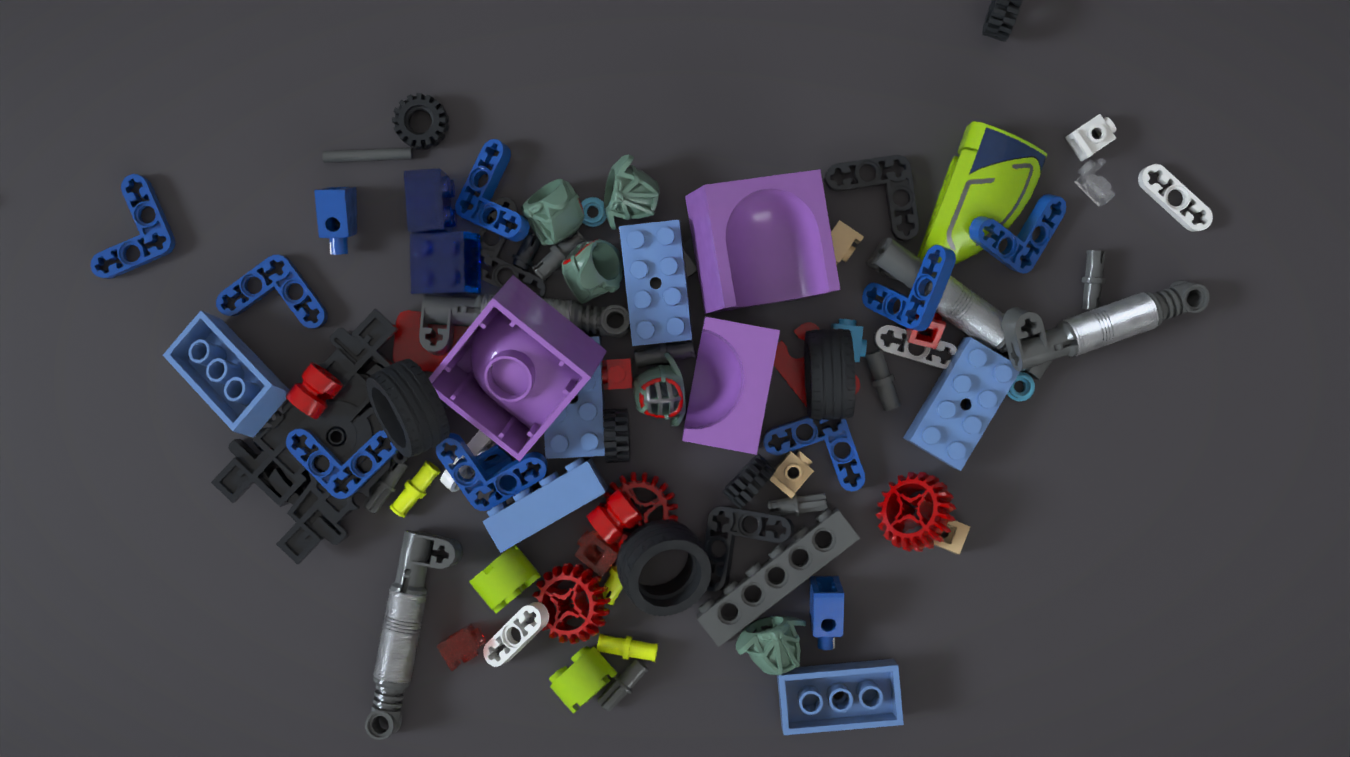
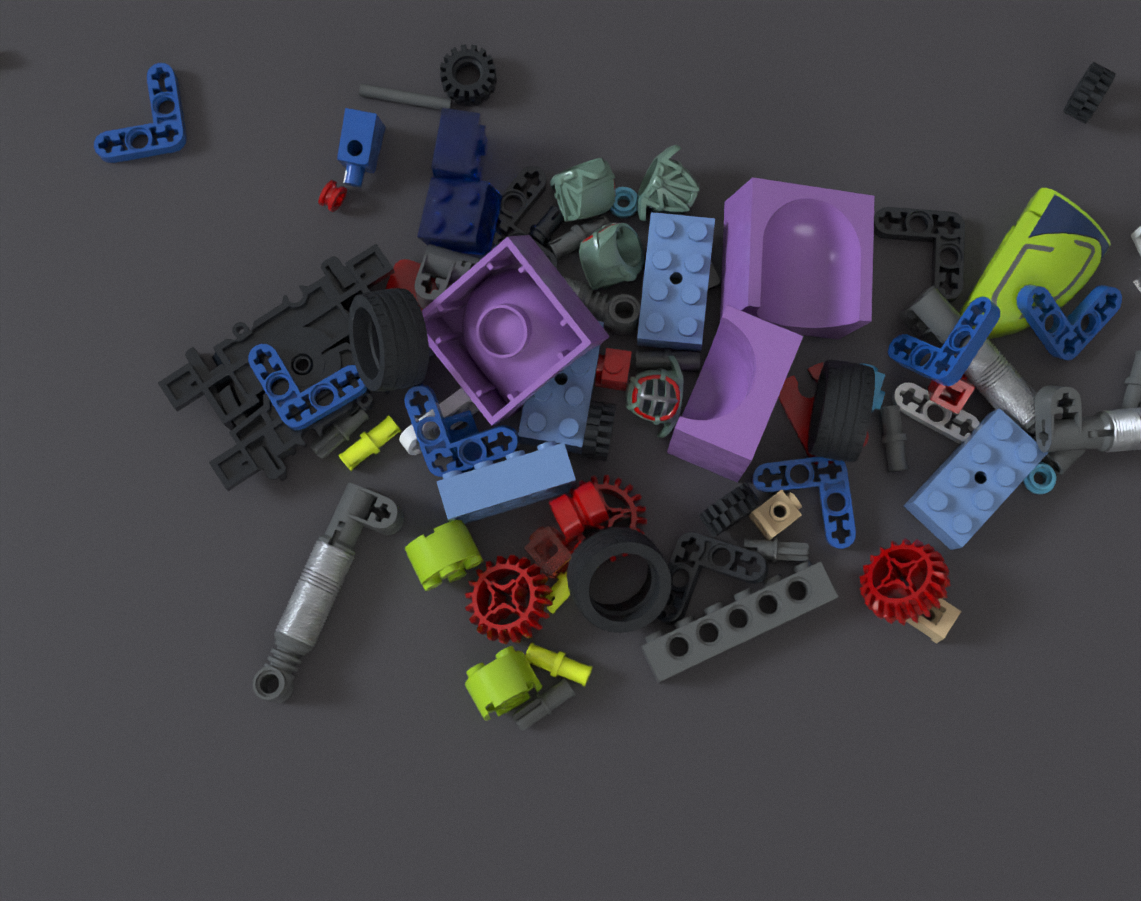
camera: 15 degrees right, 10 degrees down
medium blue brick [163,310,289,438] -> none
blue beam [216,255,328,329] -> none
red wheel [286,362,343,419] -> none
clear red brick [437,624,486,672] -> none
blue beam [455,139,530,242] -> none
white beam [483,602,549,667] -> none
sand green piece [735,615,806,676] -> none
medium blue brick [777,659,904,735] -> none
blue torso [809,576,844,650] -> none
tan brick [831,220,864,265] -> none
none -> red bush [318,180,347,212]

